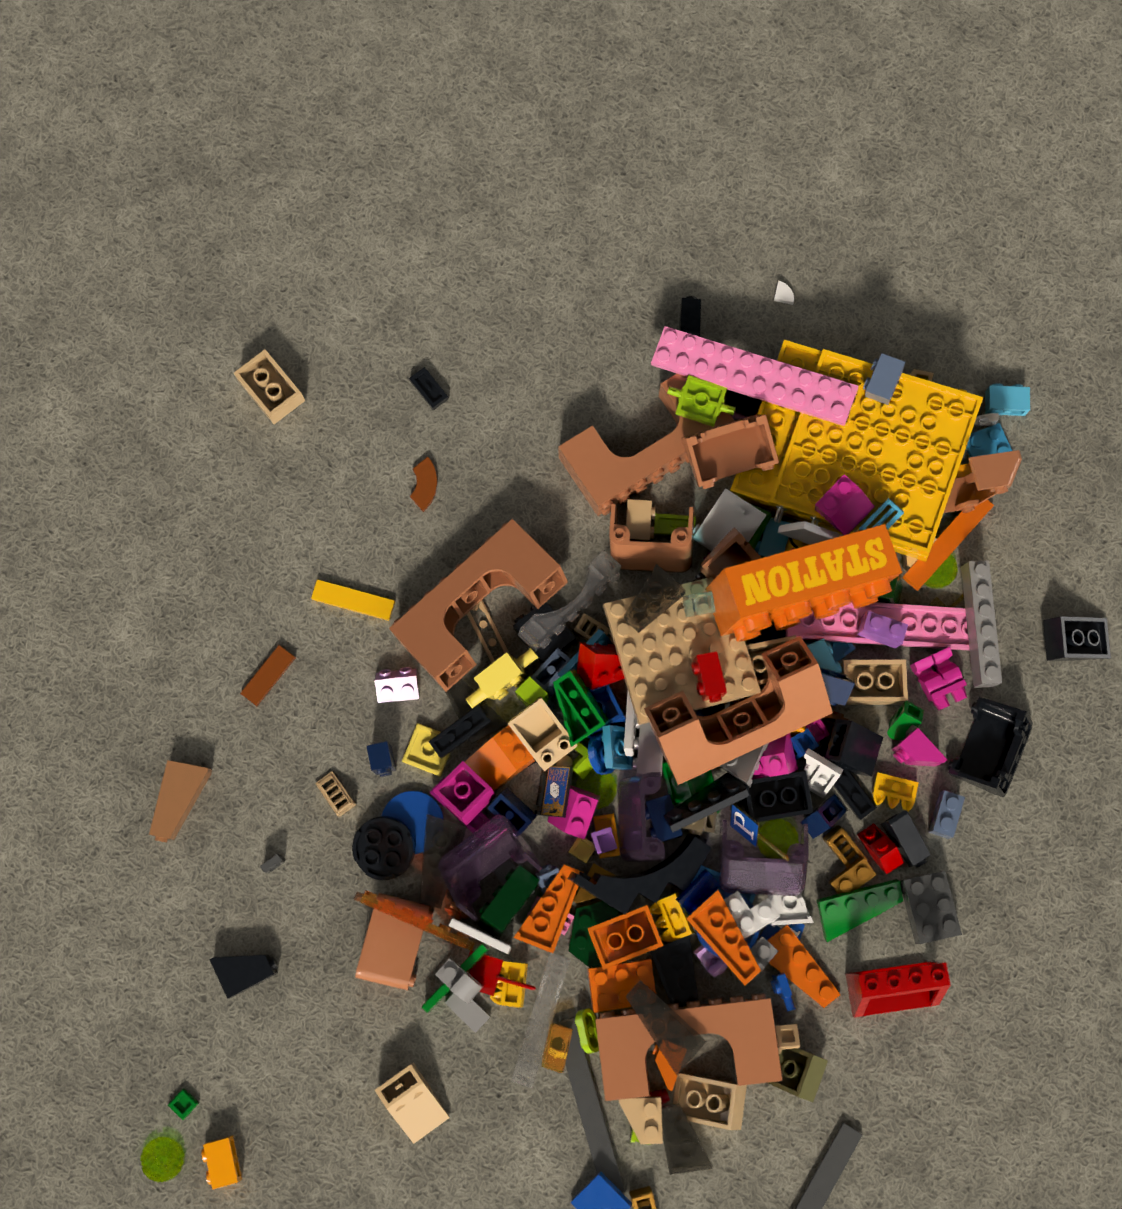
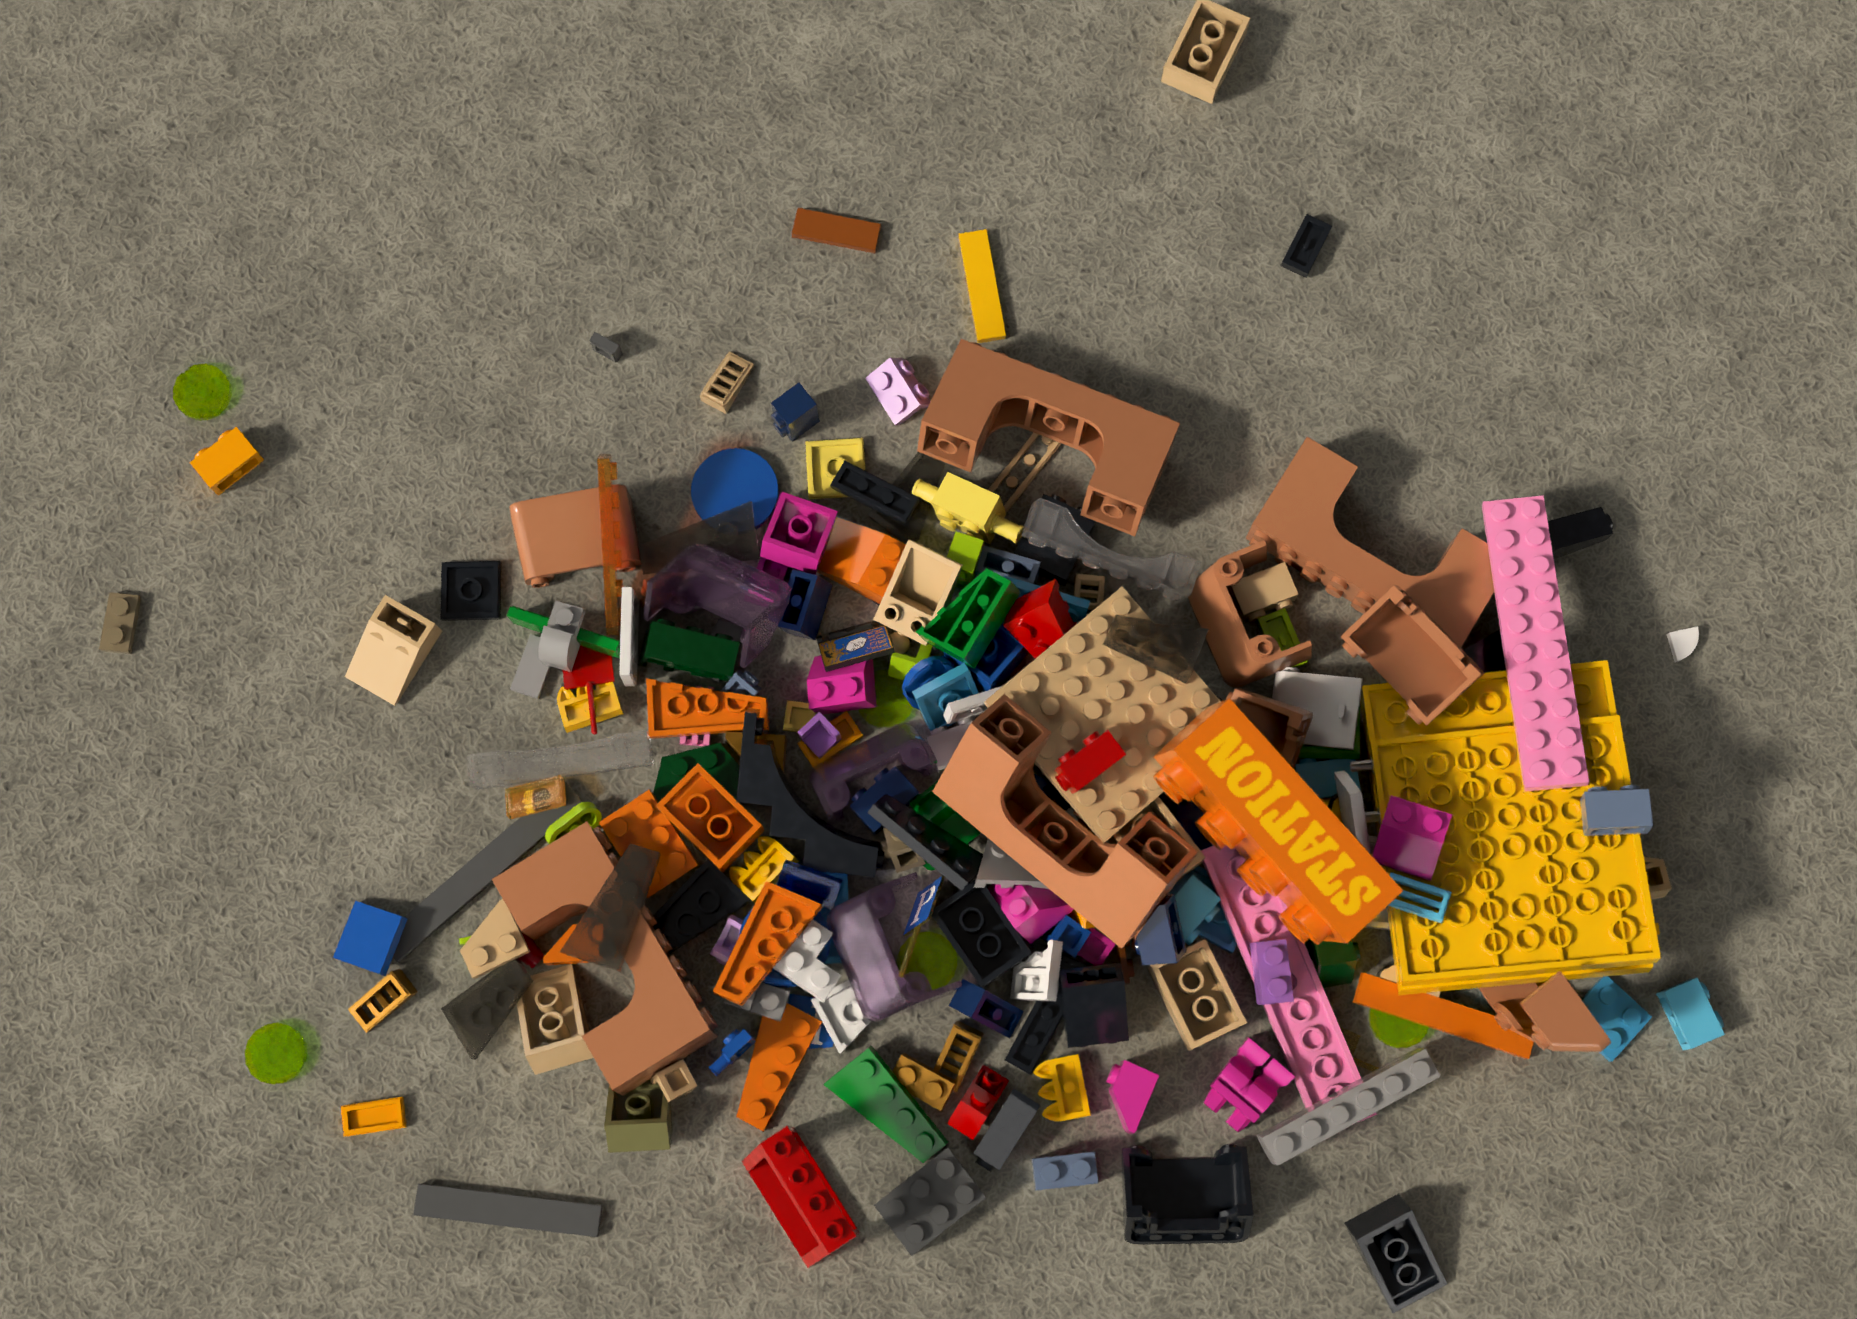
camera: 65 degrees right, 0 degrees up
medium nougat slope [149,760,212,843] -> none
green tile [168,1088,199,1120] -> none
black slope [209,955,278,999] -> none
black tile [352,816,415,880] -> none
dark orange tile [410,457,437,512] -> none
lime plate [667,375,736,427] -> none
clear light blue panel [682,591,716,617] -> none
green leg [887,700,924,741] -> none
white tile [974,413,999,426] -> none
none -> black tile [440,561,502,621]

